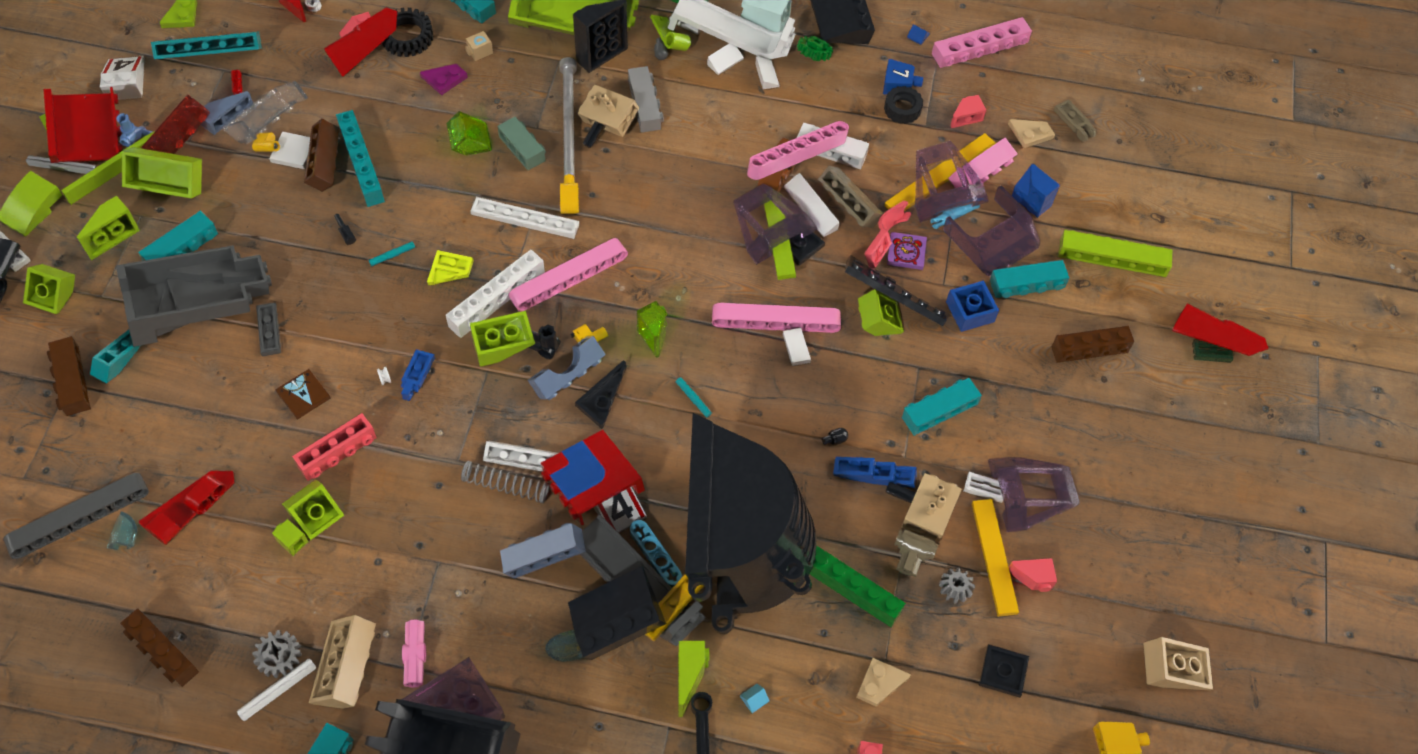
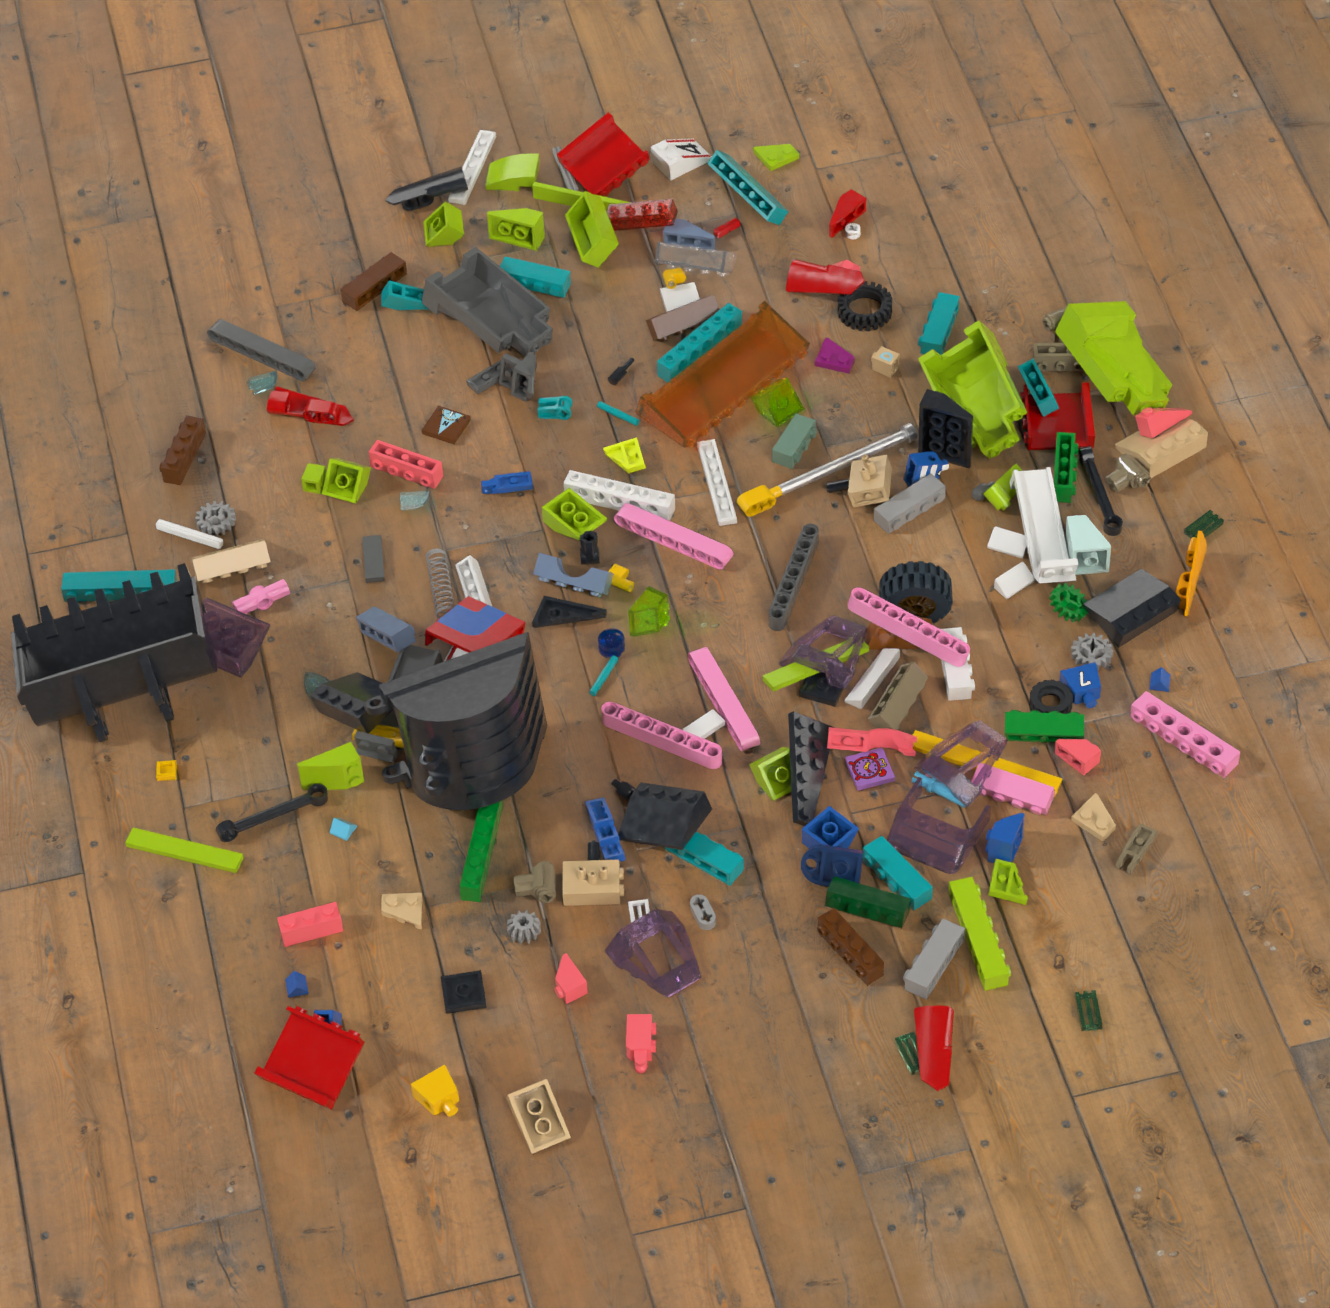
camera: 70 degrees right, 10 degrees down
medium blue pin [116,113,153,147] -> none
white bush [377,366,392,386] -> none
yellow tile [972,499,1019,617] -> none
none -> dark grey tile [363,535,385,583]
none -> clear light blue brick [399,491,429,511]
none -> dark grey piece [499,352,537,402]
none -> teal piece [537,396,573,420]
none -> clear blue wheel [598,628,625,658]
none -> bright pink beam [601,702,722,769]
none -> black slope [618,782,712,850]
none -> coral hinge [626,1014,656,1074]
none -> clear orange windscreen [635,301,810,448]
none -> light grey beam [690,894,716,930]
none -> dark grey beam [768,523,819,631]
none -> dark blue tile [801,844,864,886]
none -> dark green brick [825,876,911,928]
none -> black wheel [879,561,953,624]
none -> blue torso [903,451,949,487]
none -> light grey brick [903,919,965,1000]
none -> lime wing [988,859,1028,905]
none -> green brick [1004,710,1084,743]
none -> light grey gear [1071,633,1113,670]
none -> clear green tile [1075,990,1103,1031]

